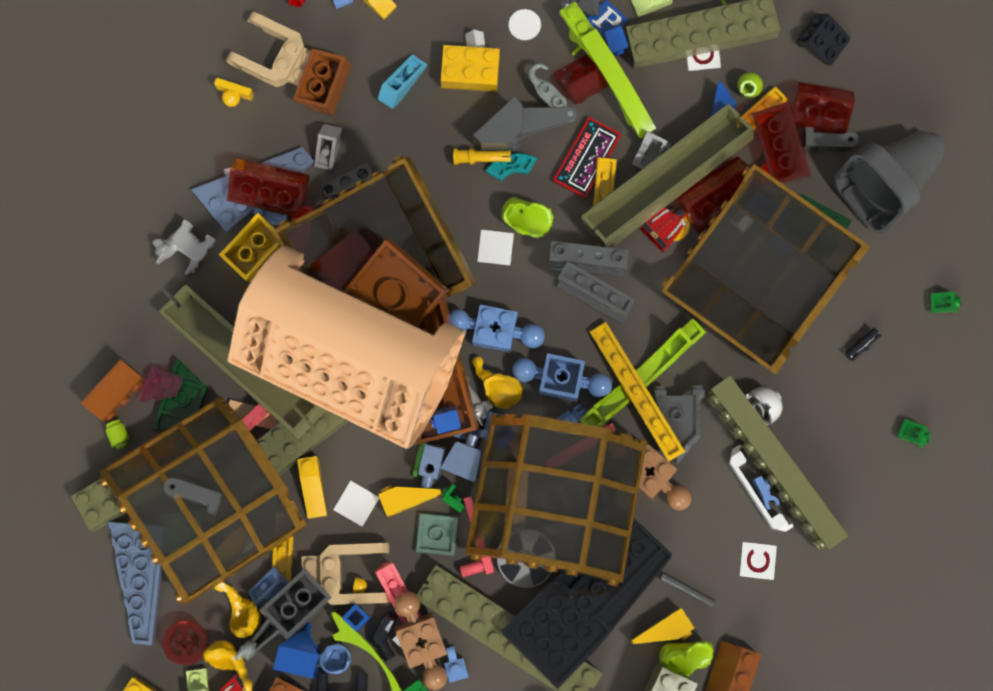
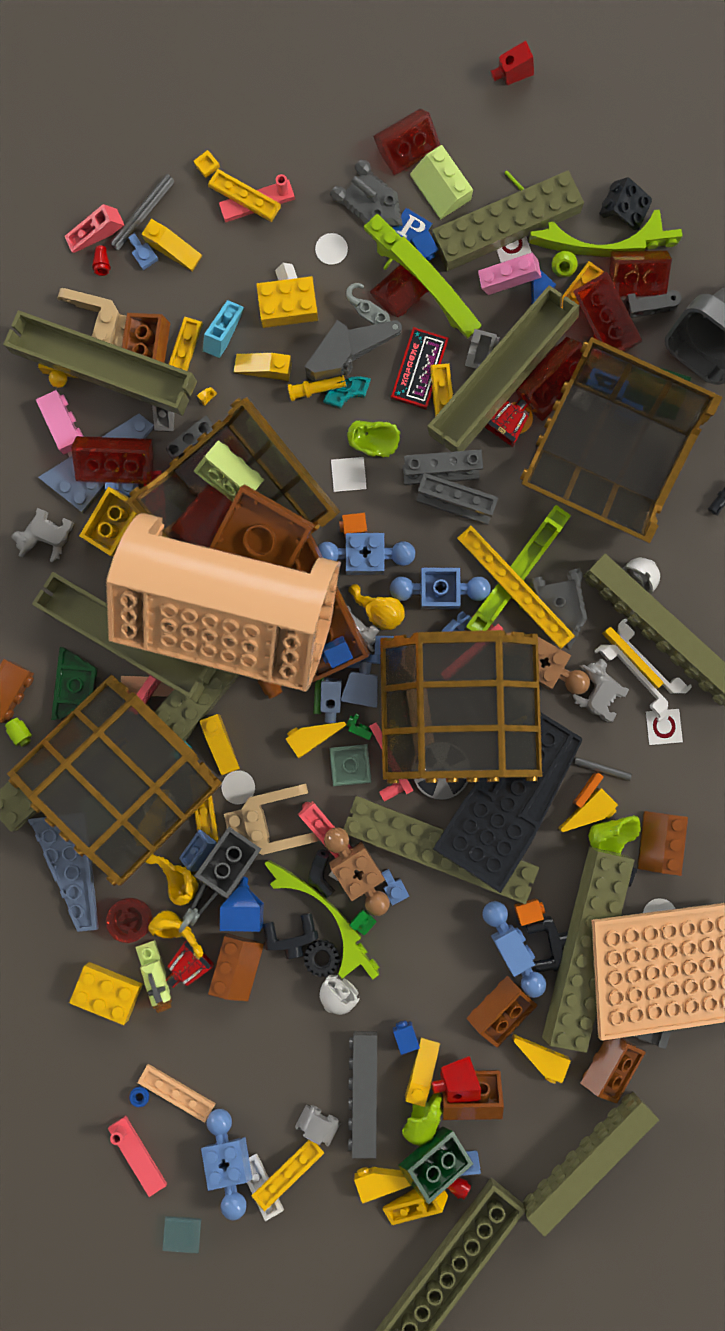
camera: 10 degrees left, 5 degrees up
clear pink wing [137,366,184,403] -> none
dark grey leg [163,478,223,516] -> none
medium blue hair [320,644,351,674] -> none
white sticker [333,481,379,527] -> none
blue brick [342,604,372,632] -> none
yellow hinge [352,577,367,594] -> none
medium blue plate [752,476,780,510] -> none
none -> olive piece [3,310,197,416]
none -> bright pink brick [36,390,84,455]
none -> yellow tile [169,316,203,371]
none -> yellowish green slope [194,440,264,503]
none -> yellow tile [197,387,217,406]
none -> white sticker [222,771,255,804]
none -> yellow slope [234,353,292,381]
none -> dark orange brick [257,679,283,699]
none -> orange brick [339,513,367,537]
none -> bright pink brick [478,253,542,295]
none -> lime slope [528,209,682,257]
none -> light grey animal [572,659,629,723]
none -> orange tile [573,773,604,808]
none -> white piece [595,645,668,722]
none -> yellow tile [602,627,664,689]

